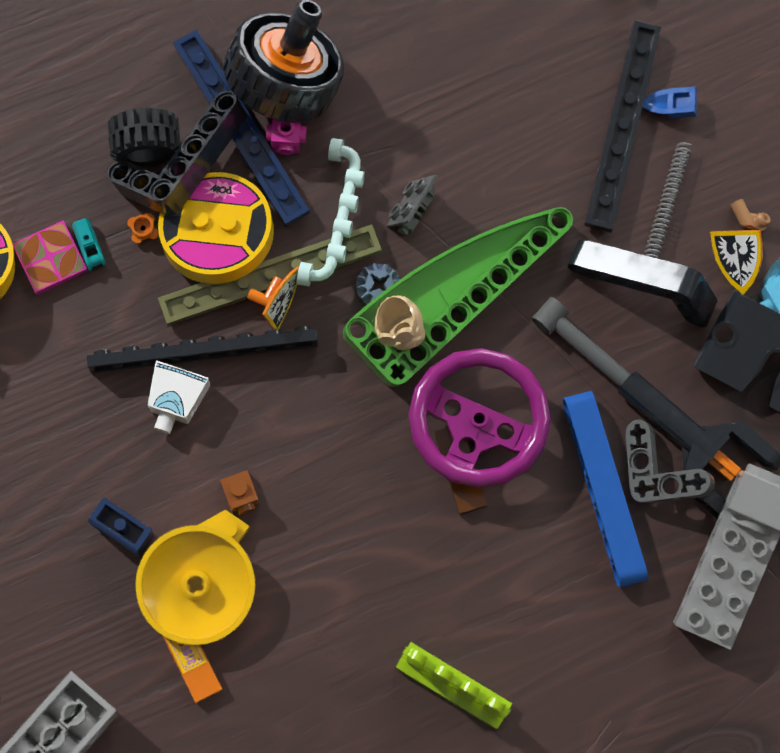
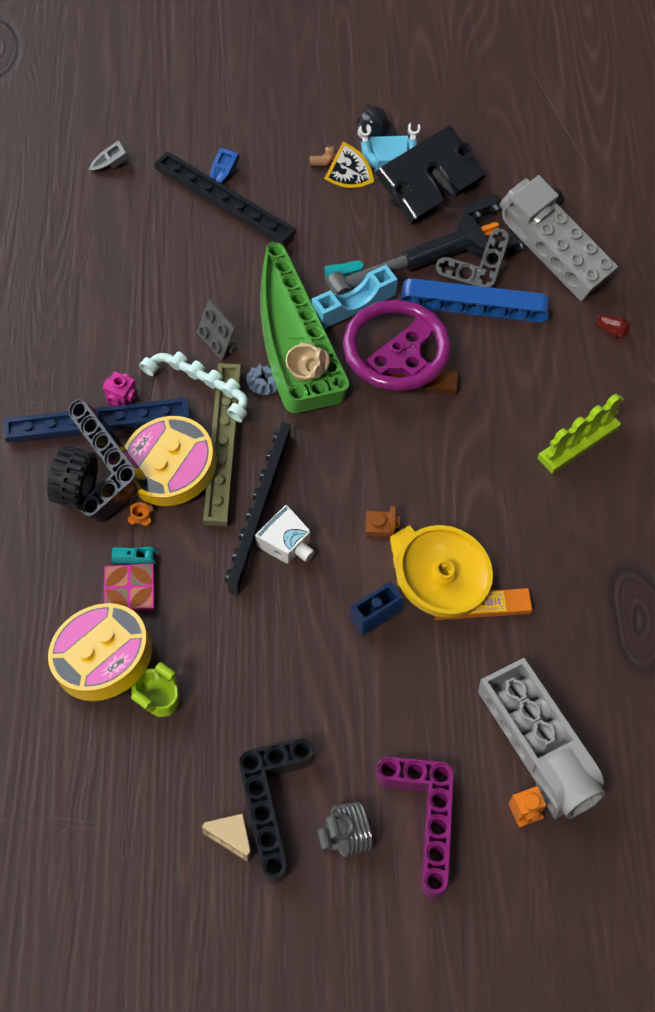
camera: 65 degrees left, 15 degrees down
black wheel [224,0,344,123] -> none
shield [247,266,299,330] -> none
beam [567,239,718,327] -> none
light grey piece [644,143,693,259] -> none
none -> medium azure arch [312,265,398,329]
none -> teal bar [324,261,363,279]
none -> clear red cone [595,314,630,339]

